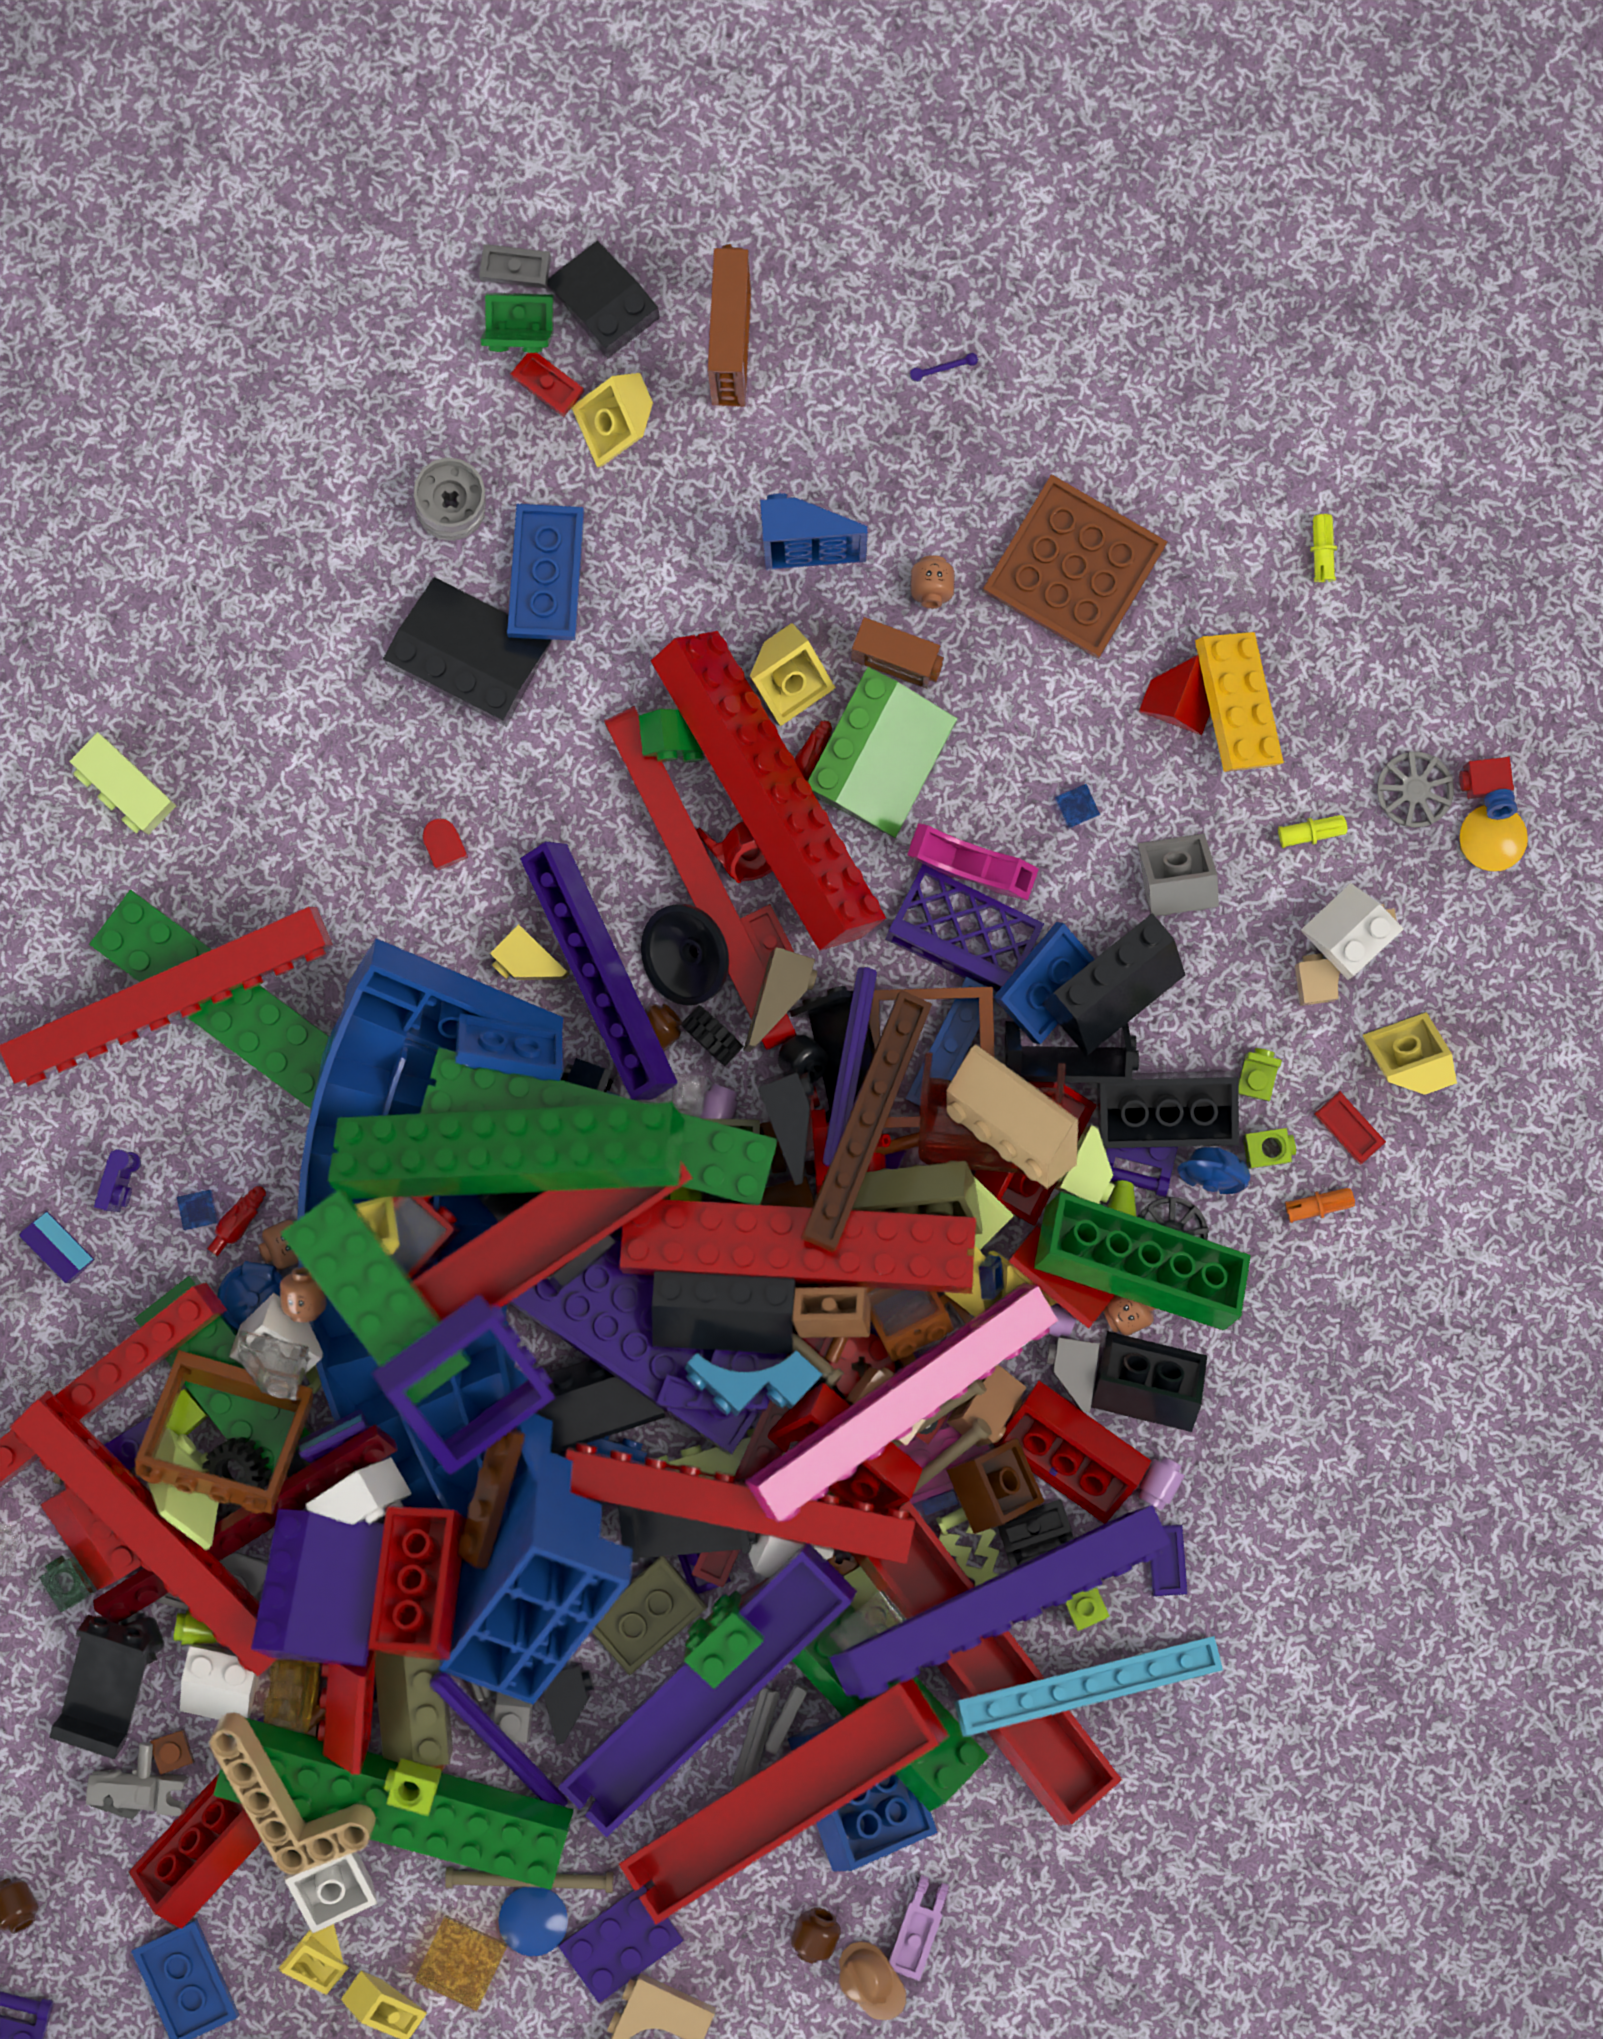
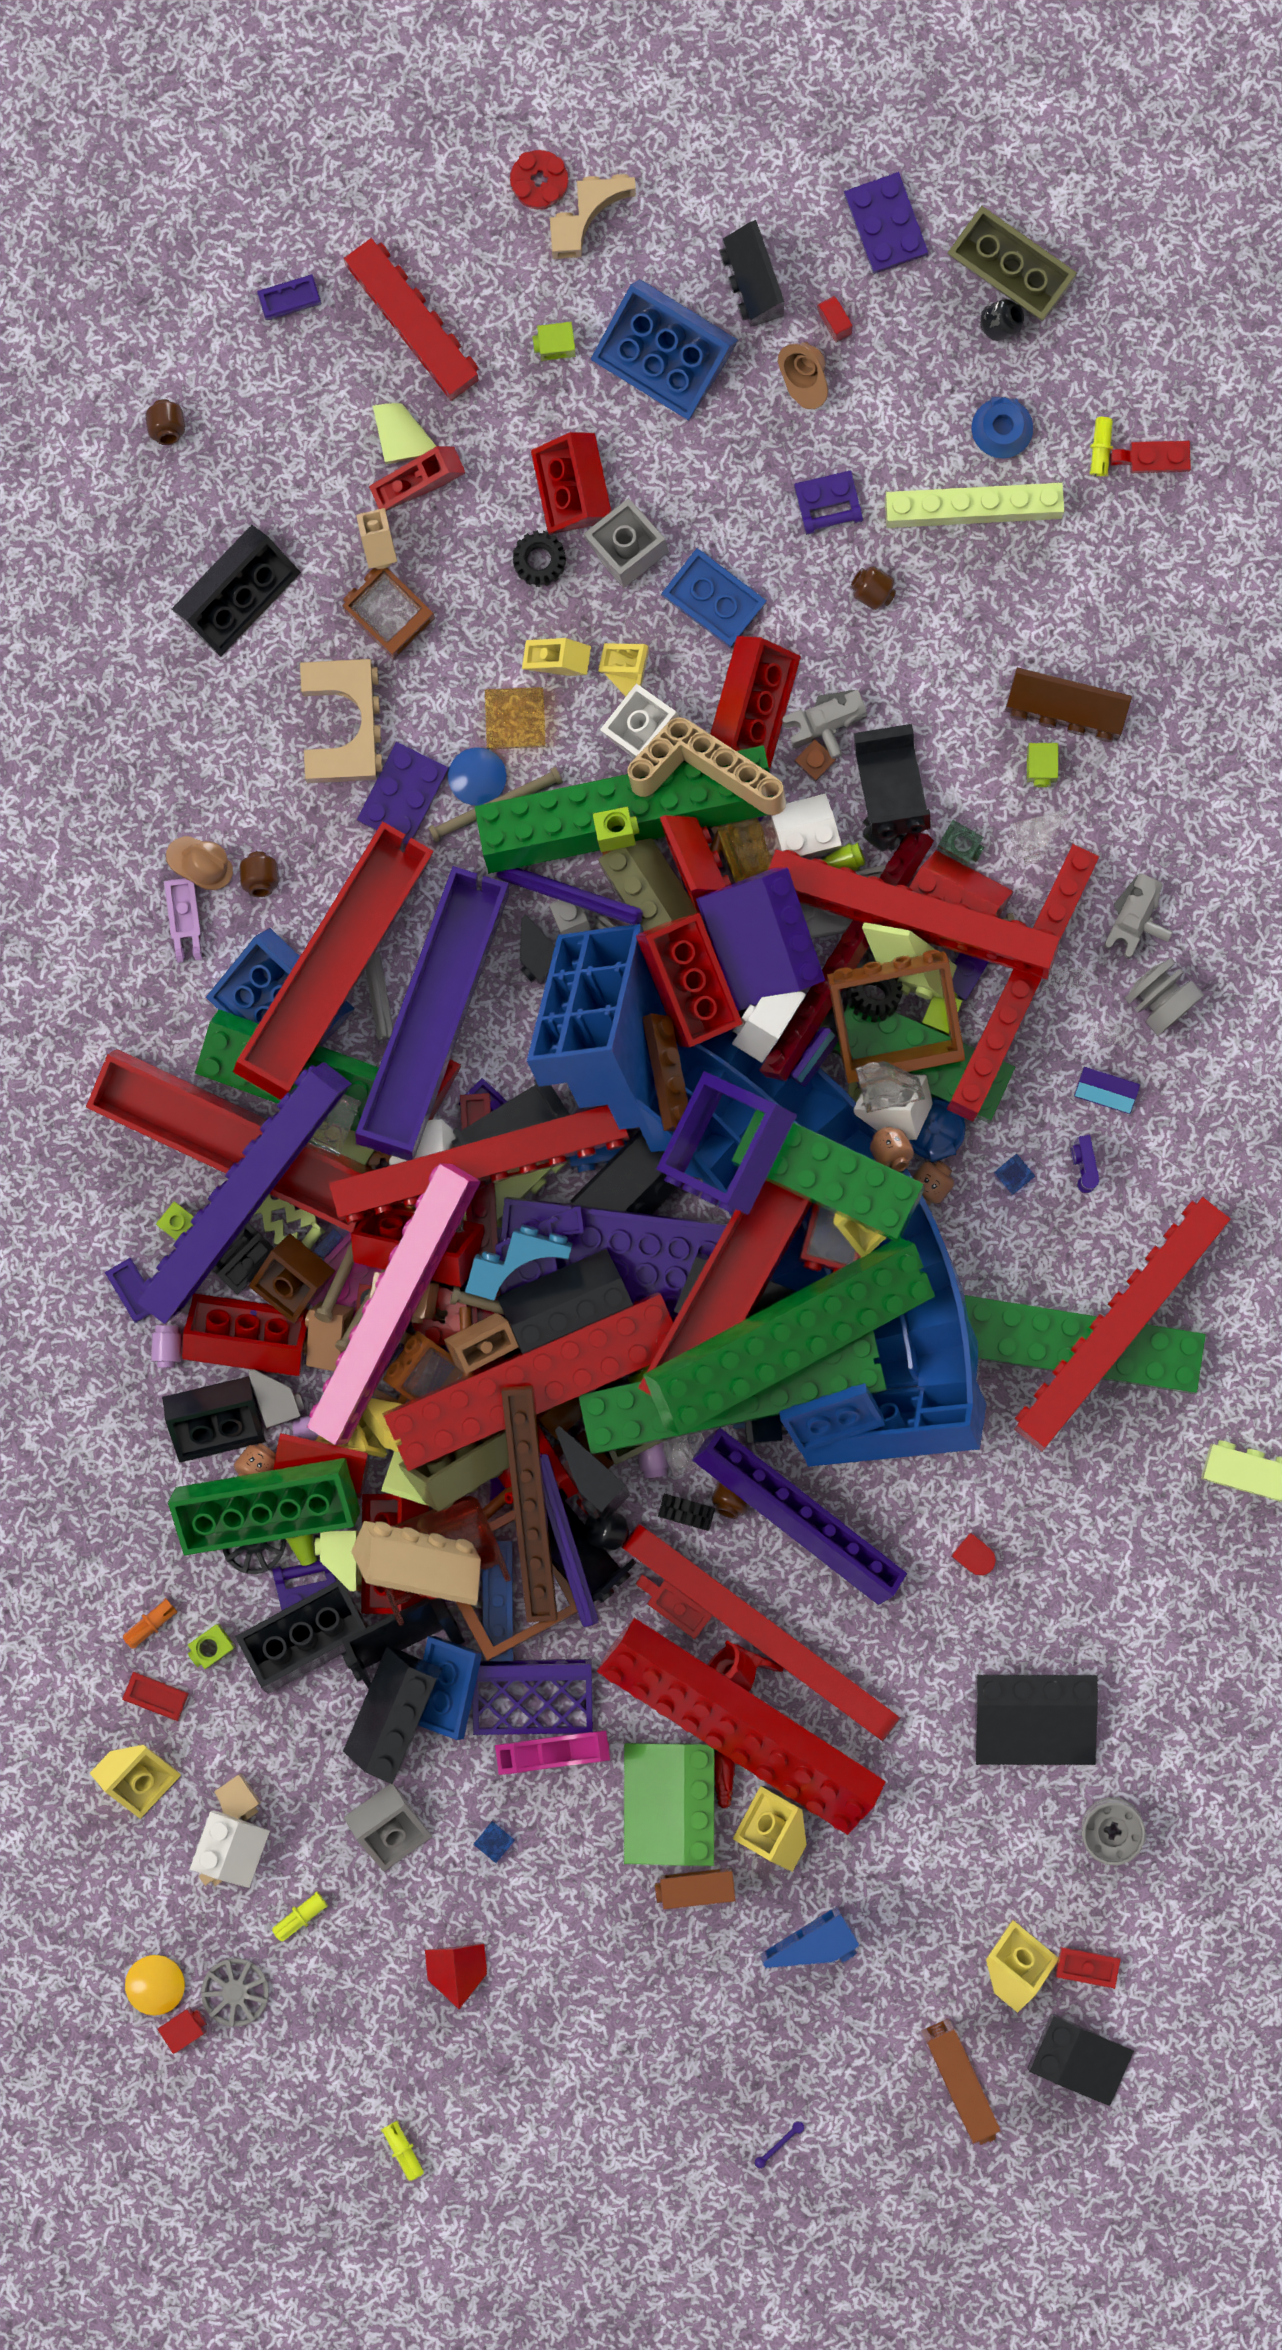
camera: 155 degrees right, 0 degrees up
red piece [207,1186,266,1257] -> none
flat silver plate [479,244,551,288] -> none
green bracket [481,293,554,353] -> none
light yellow slope [490,924,570,980] -> none
blue plate [507,504,585,641] -> none
olive tile [591,1556,708,1676] -> none
green brick [639,709,705,763] -> none
black dish [641,904,729,1006] -> none
green bracket [684,1590,764,1689] -> none
dark tan slope [743,947,818,1052] -> none
light grey tile [765,1683,808,1755] -> none
nougat head [910,555,955,609] -> none
medium azure plate [954,1636,1223,1737] -> none
clear blue tile [979,1256,1004,1300] -> none
dark orange plate [982,474,1168,659] -> none
blue piece [1177,1147,1250,1194] -> none
yellow plate [1195,632,1284,772] -> none
lime bracket [1239,1048,1282,1102] -> none
blue bush [1484,789,1518,820] -> none

